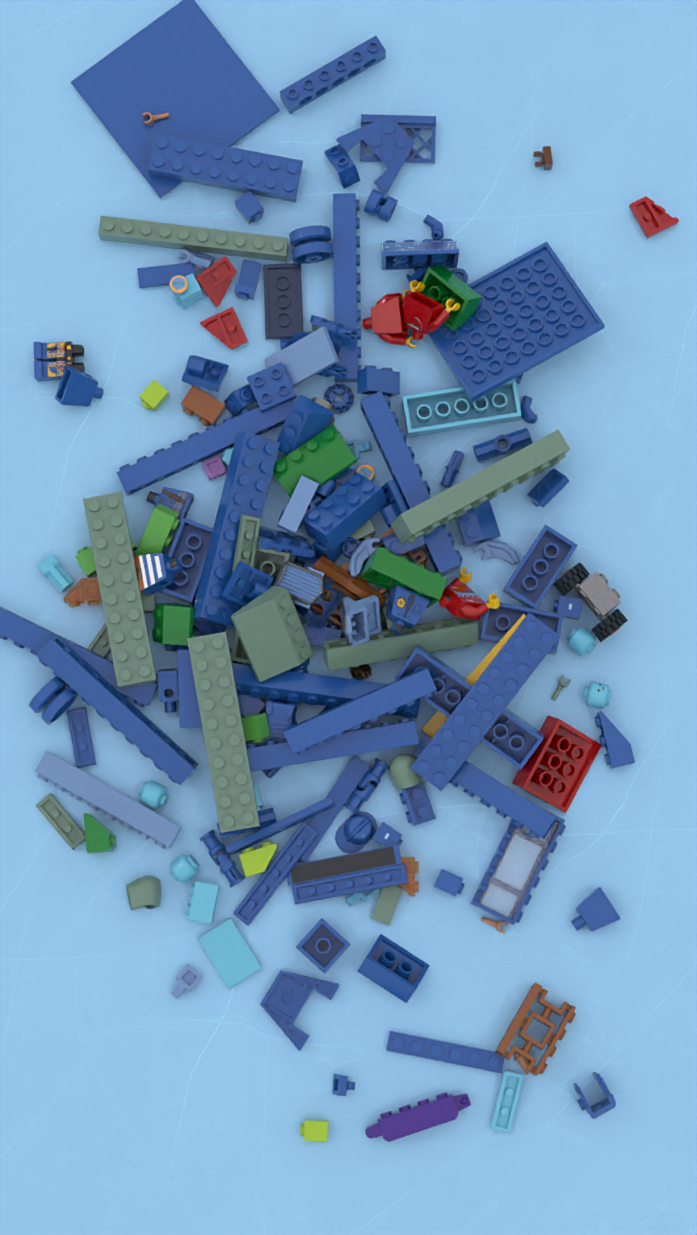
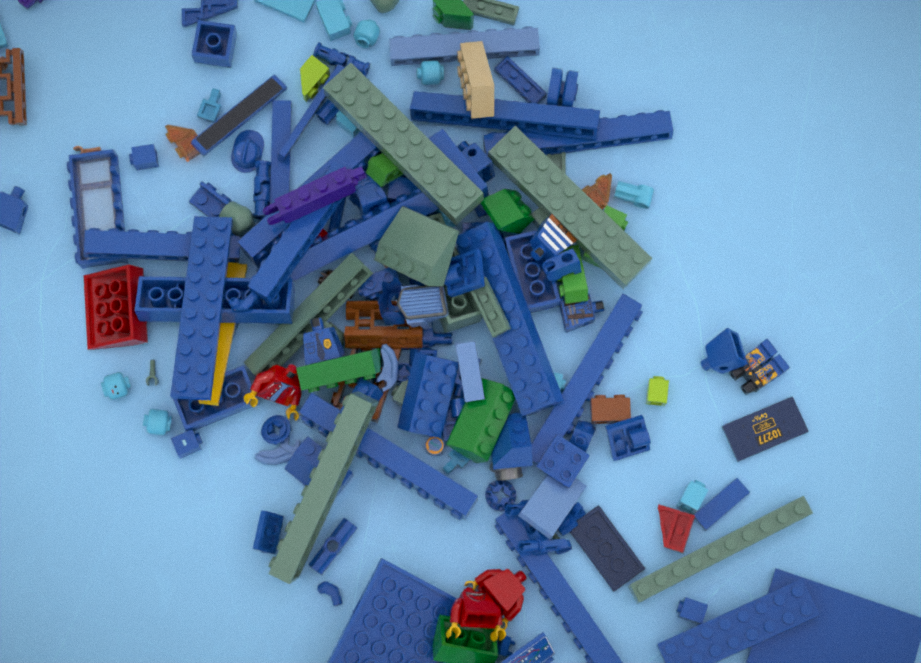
camera: 145 degrees right, 5 degrees down
nougat hand [142,112,169,126] -> none
medium blue tile [169,275,189,295] -> none
medium blue plate [178,248,214,269] -> none
red wing [200,307,249,350] -> none
medium lavender tile [202,455,227,481] -> none
blue tile [233,821,320,926] -> none
blue bracket [234,260,261,300] -> none
blue wing [258,526,314,558] -> none
blue wheel [289,225,334,264] -> none
blue tile [292,863,409,905] -> none
medium blue piece [340,595,381,647] -> none
blue brick [357,365,400,398] -> none
blue slope [357,934,430,1003] -> none
sand green tile [371,886,403,925] -> none
blue brick [372,822,403,847] -> none
blue plate [380,479,409,528] -> none
blue plate [386,1031,505,1073] -> none
medium azure brick [402,379,522,438] -> none
blue axle [440,450,464,488] -> none
blue brick [503,524,578,609] -> none
brick [554,562,628,642] -> none
blue slope [595,711,635,769] -> none
none -> blue arm [229,291,259,311]
none -> blue gear [261,415,292,446]
none -> dark purple hinge [263,166,366,225]
none -> tan brick [457,41,494,118]
none -> blue leg [542,248,582,281]
none -> dark blue tile [722,396,809,462]

